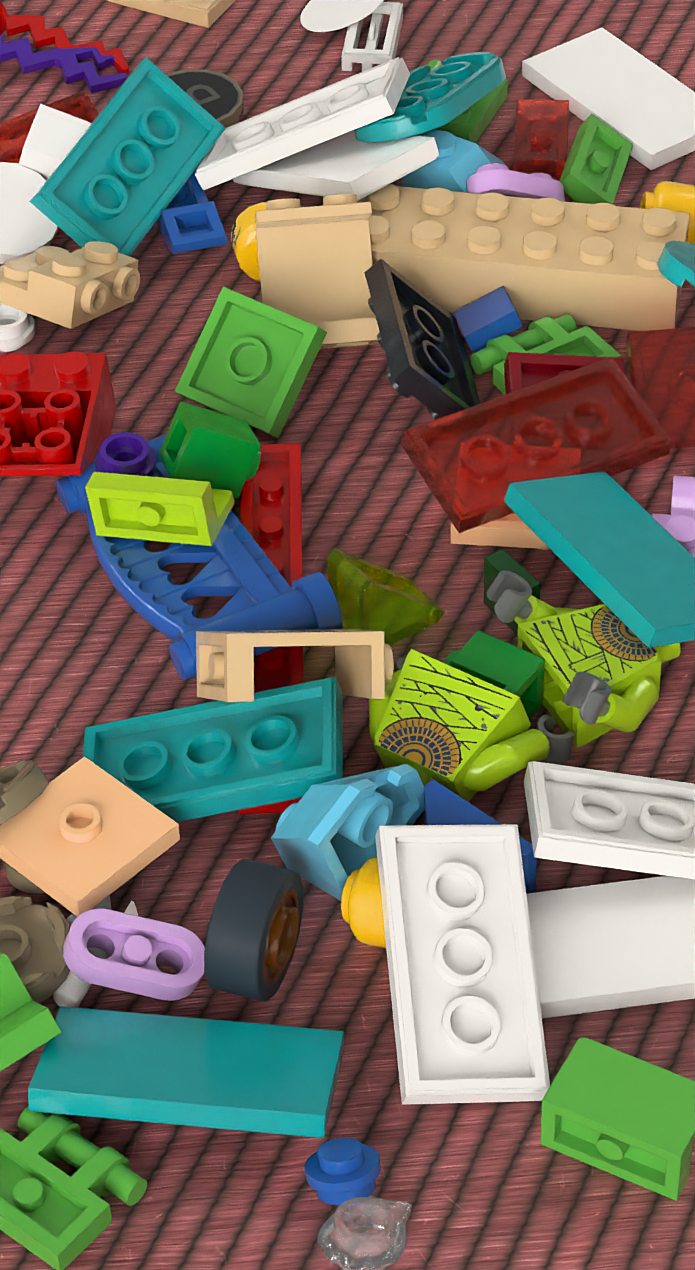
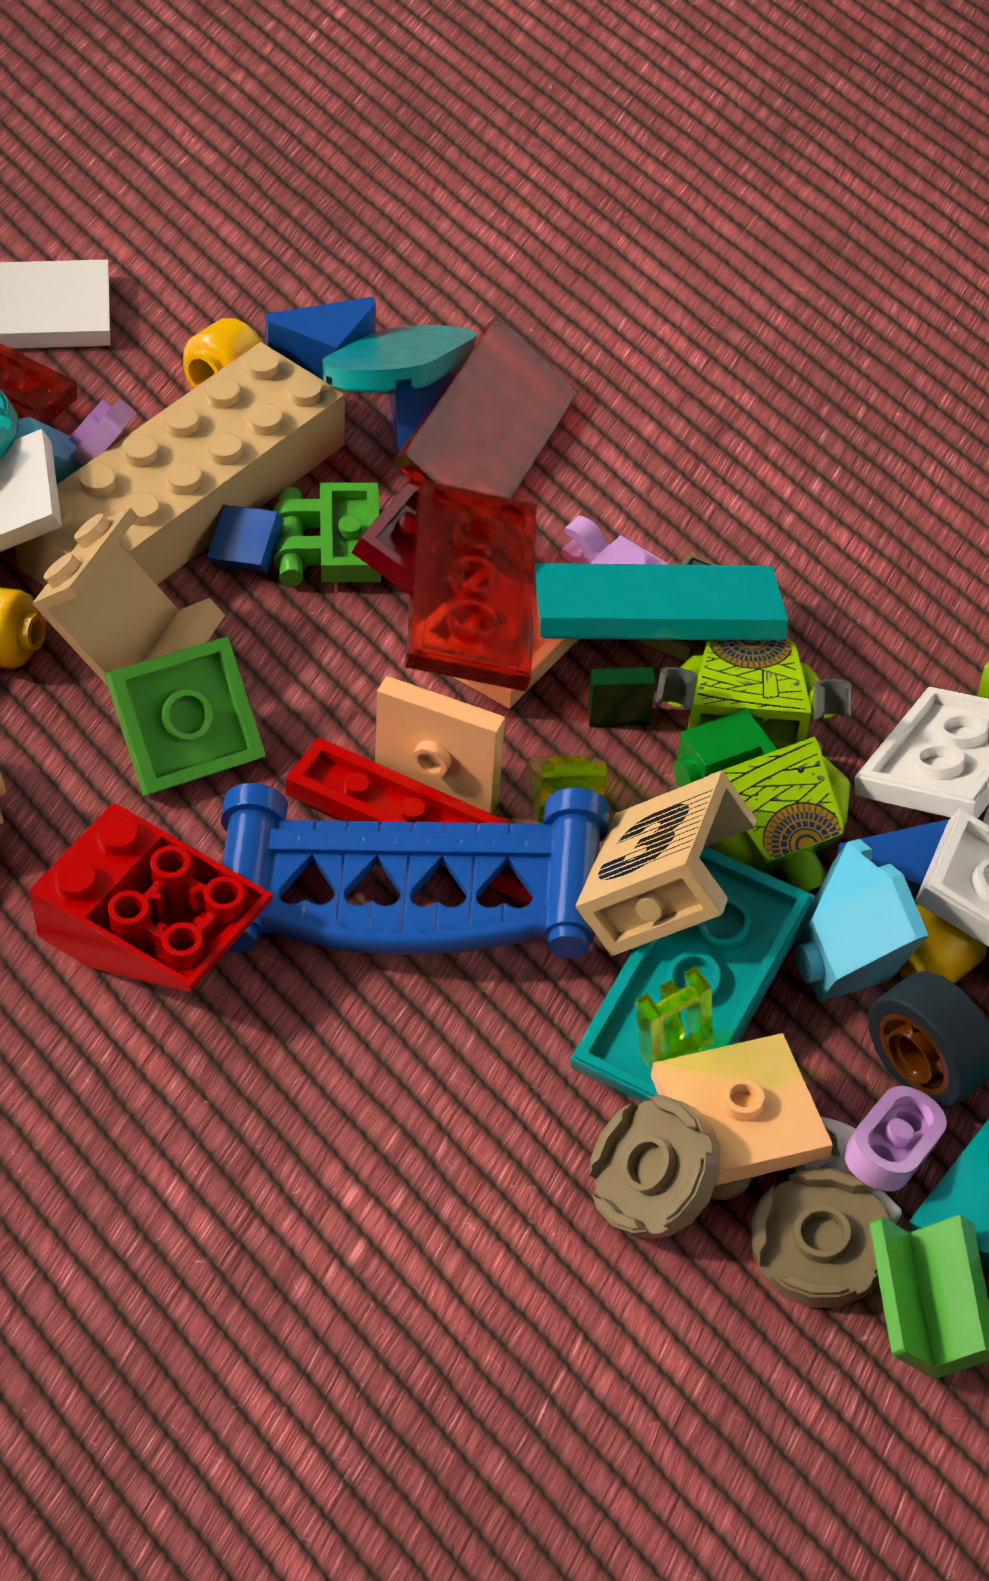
camera: 65 degrees left, 5 degrees up
lime panel [85,472,234,546] -> none
dark purple plate [95,432,156,477] -> none
green brick [158,401,261,499] -> none
black plate [364,259,487,439] -> none
bright green plate [559,114,633,204] -> none
none -> light nougat plate [375,676,505,814]
none -> clear neon green tile [636,966,713,1072]

